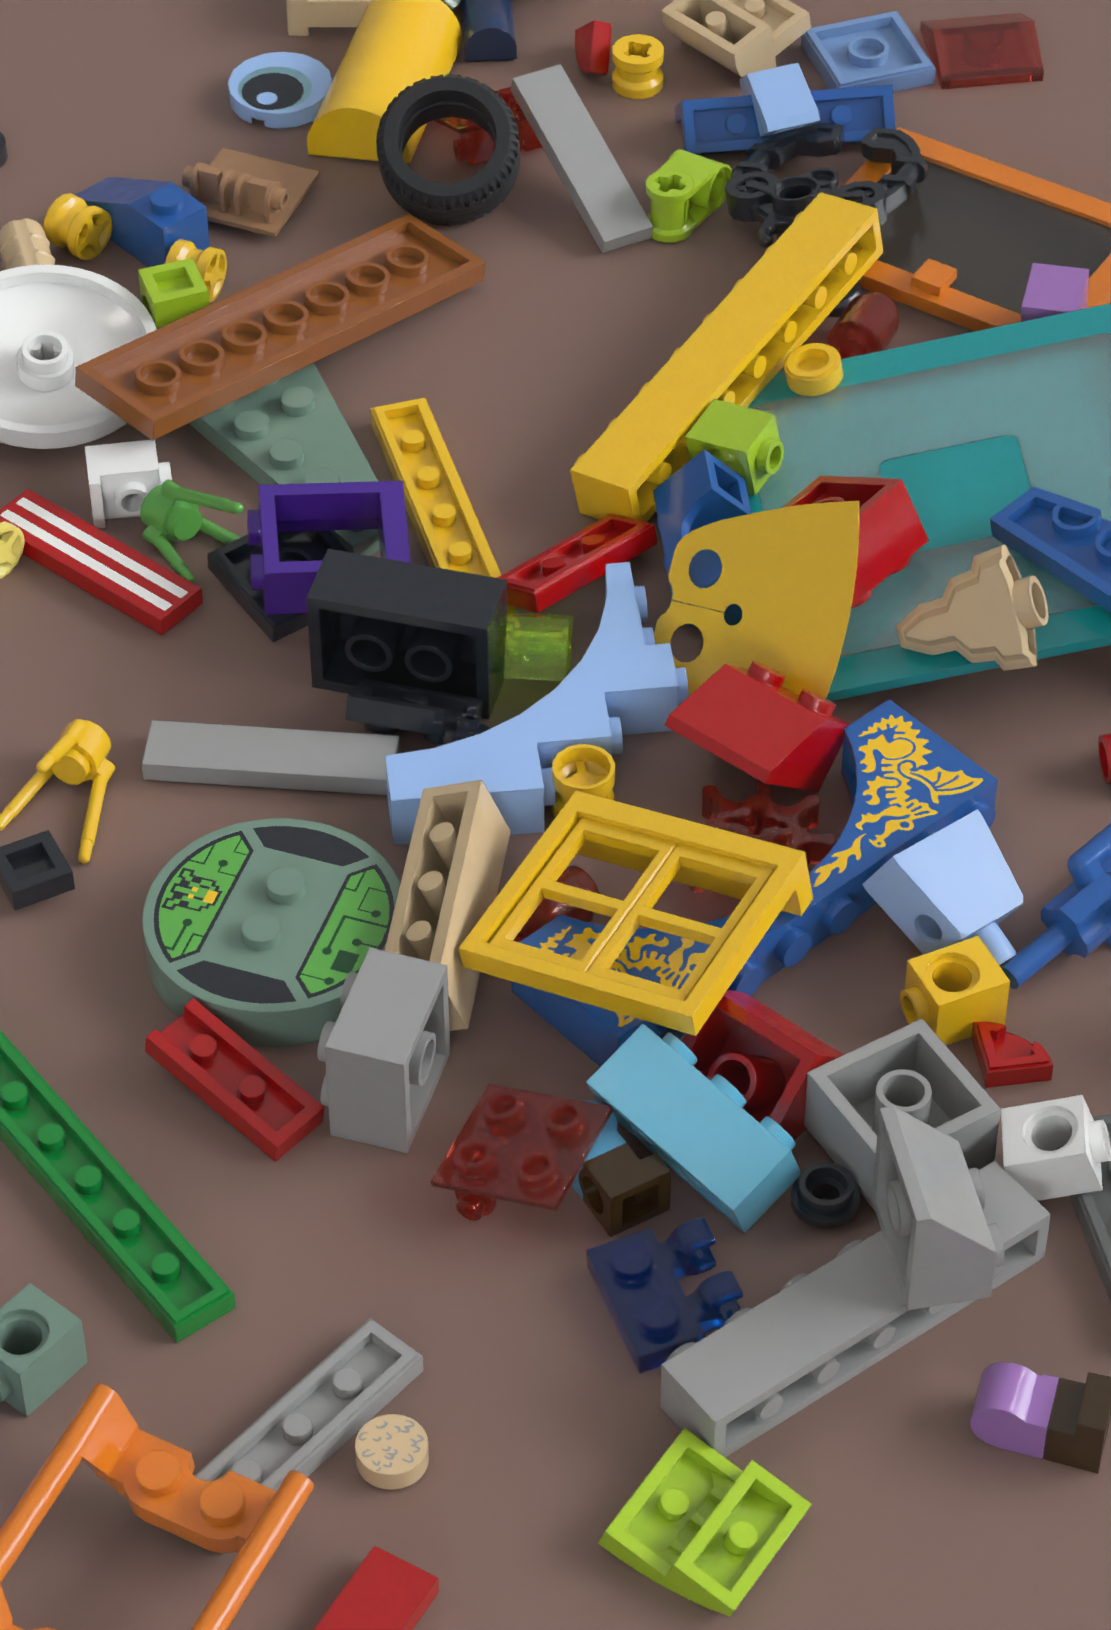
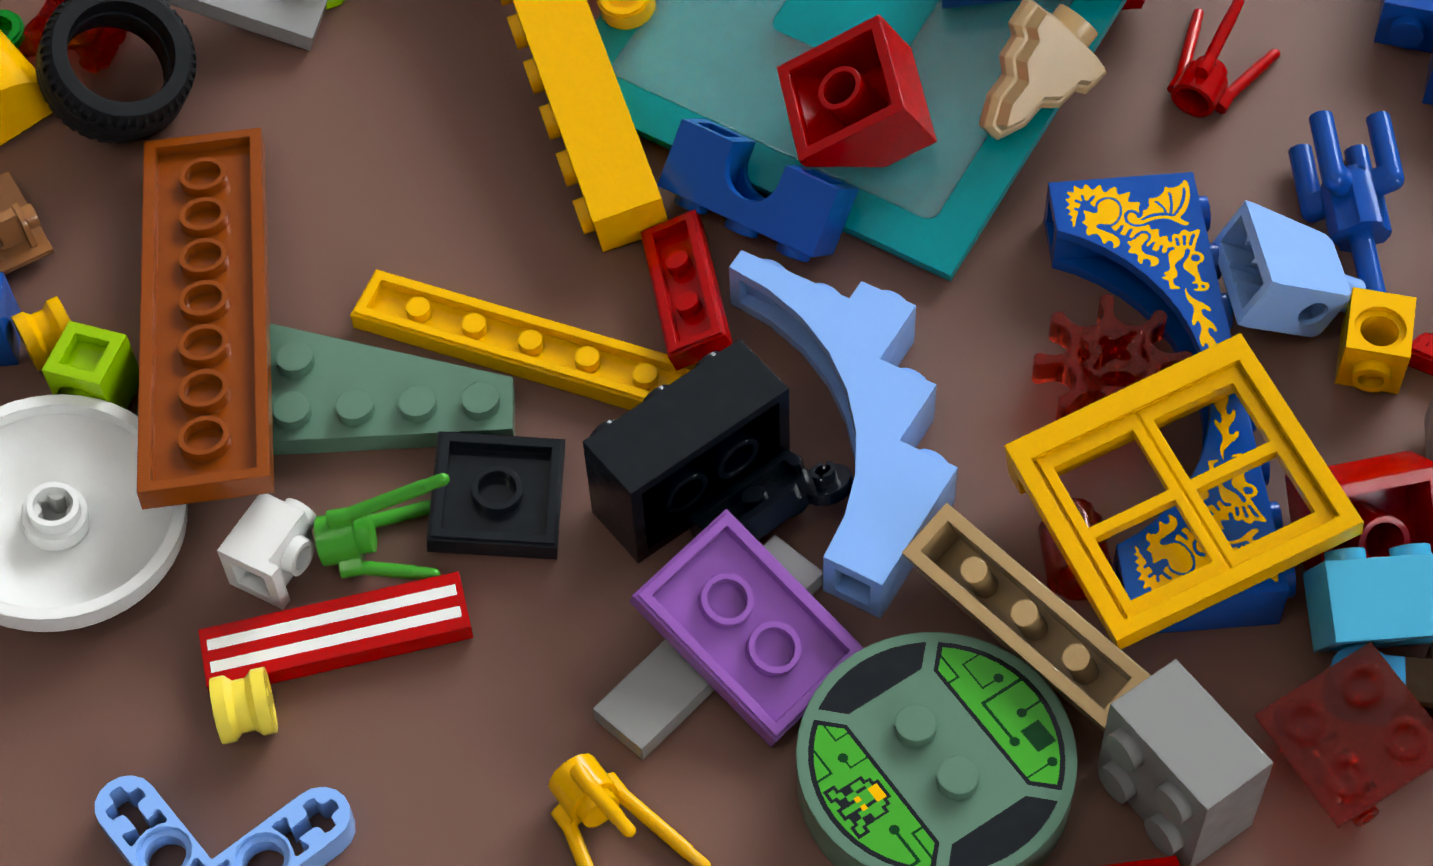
camera: 50 degrees left, 10 degrees up
dark purple window [247,481,411,615] -> none
clear neon green brick [504,612,574,681] -> none
yellow wheel [552,744,615,819] -> none
yellow piece [654,501,860,698] -> none
red slope [664,661,850,792] -> none
lime brick [685,399,784,496] -> none
none -> medium lavender tile [629,509,863,747]

